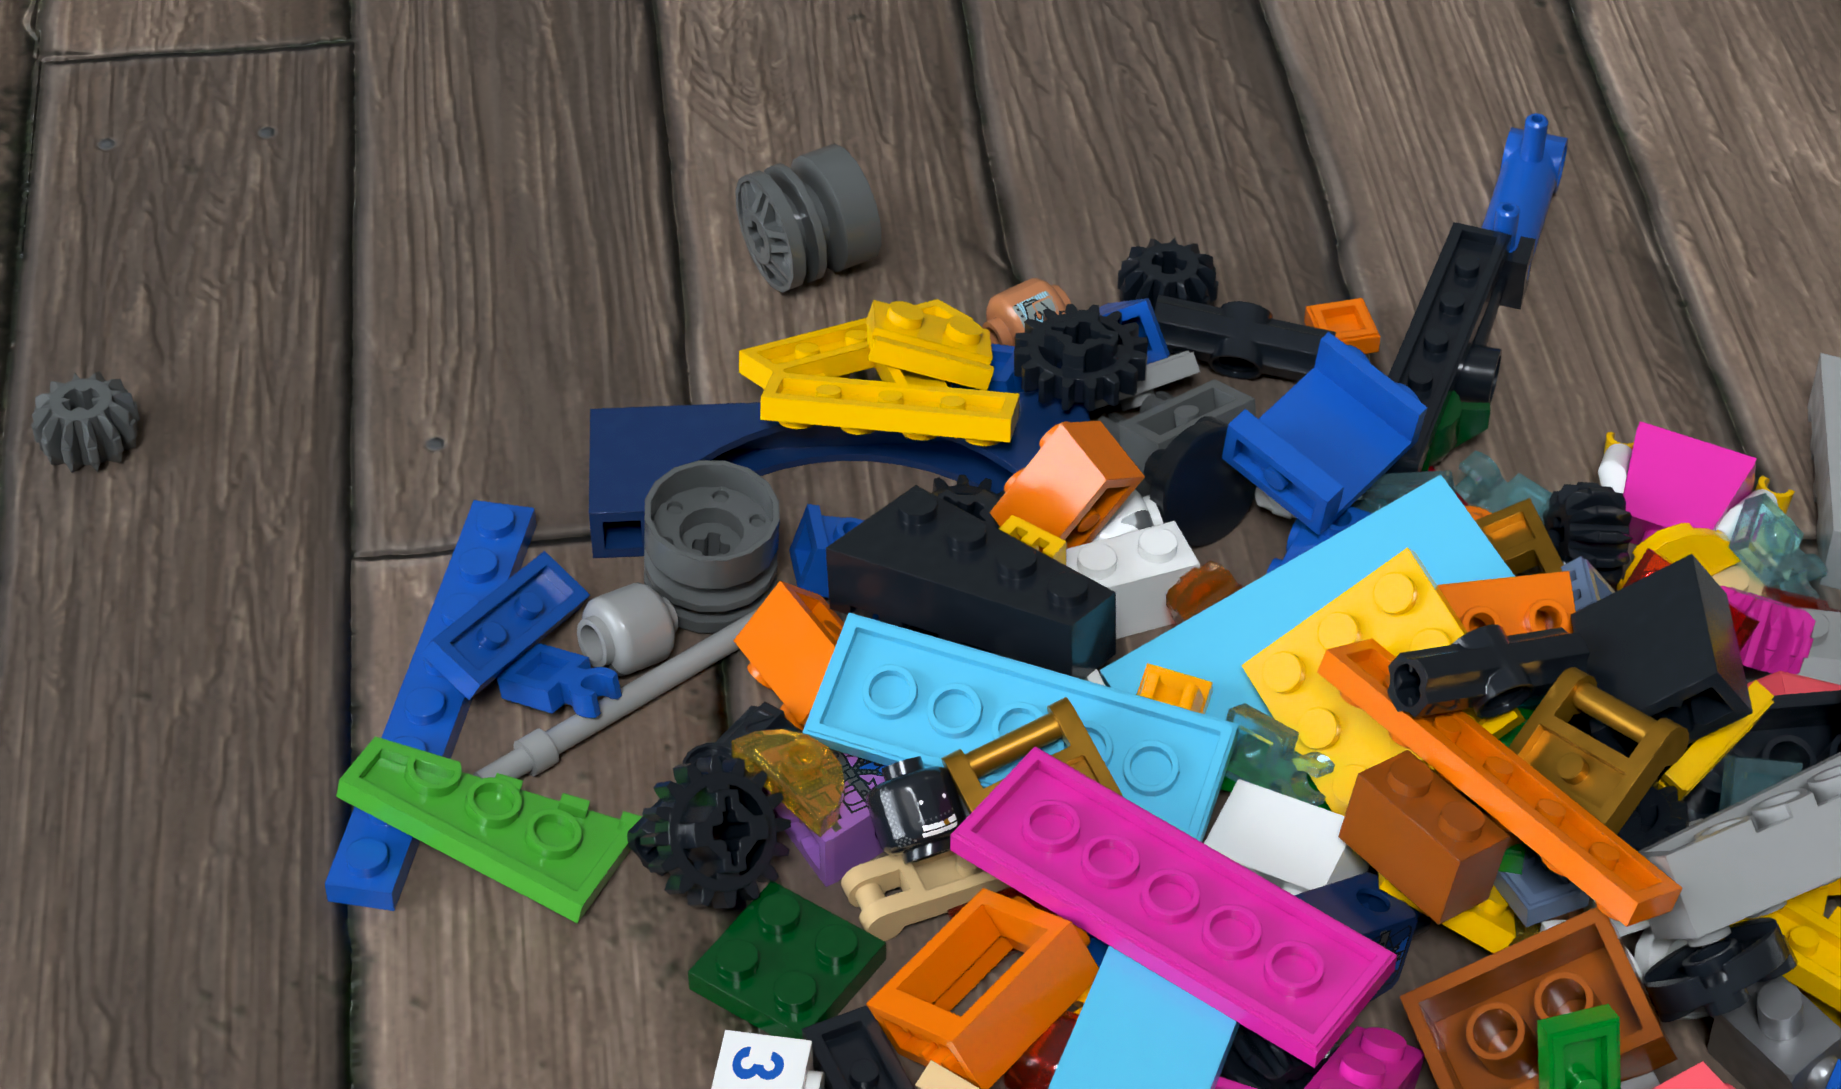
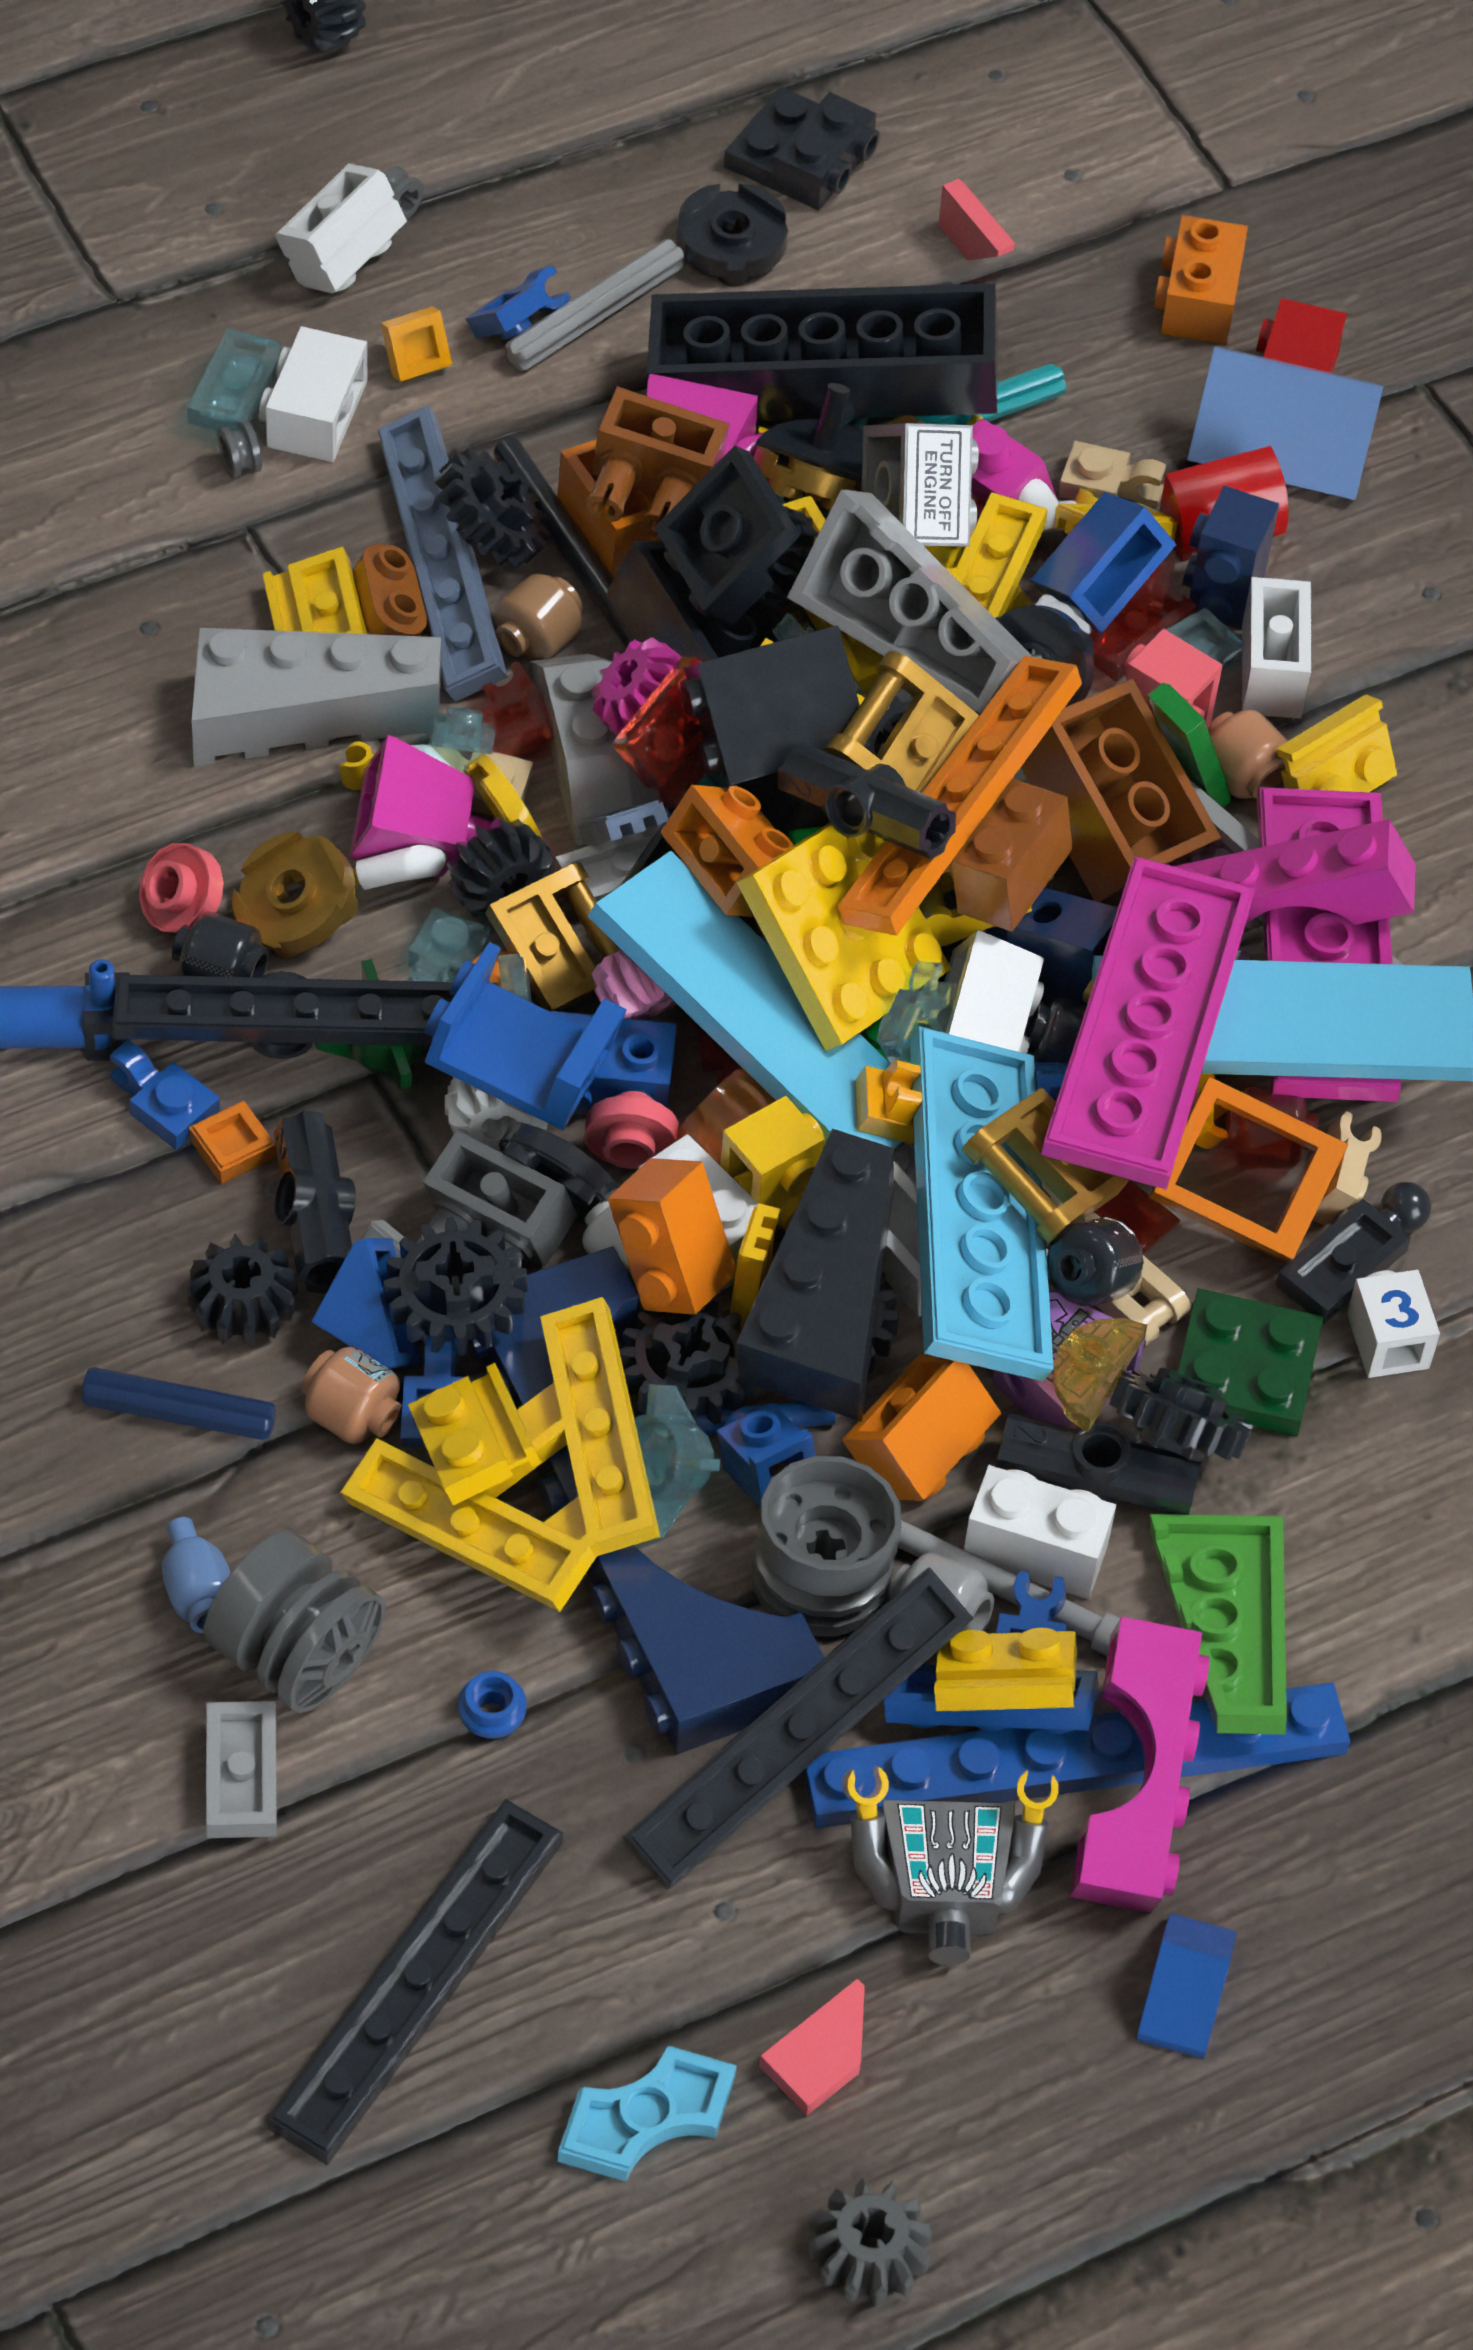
camera: 115 degrees left, 10 degrees up
none -> dark blue axle [81,1367,276,1440]
none -> blue plate [110,1040,220,1150]
none -> coral plate [139,843,224,936]
none -> medium blue plant [162,1517,231,1633]
none -> black head [171,912,270,978]
none -> light grey plate [206,1701,277,1838]
none -> pearl gold plate [232,832,358,958]
none -> black tile [268,1799,563,2166]
none -> blue plate [458,1671,526,1738]
none -> medium azure tile [558,2046,737,2182]
none -> coral plate [584,1091,679,1169]
none -> black tile [622,1567,974,1890]
none -> clear light blue piece [634,1384,720,1539]
none -> yellow brick [720,1096,825,1235]
none -> coral tile [759,1978,865,2116]
none -> flat silver torso [842,1766,1058,1965]
none -> yellow plate [934,1628,1077,1711]
none -> white brick [964,1465,1116,1600]
none -> dark pink arch [1069,1616,1209,1913]
none -> blue slope [1136,1913,1237,2059]

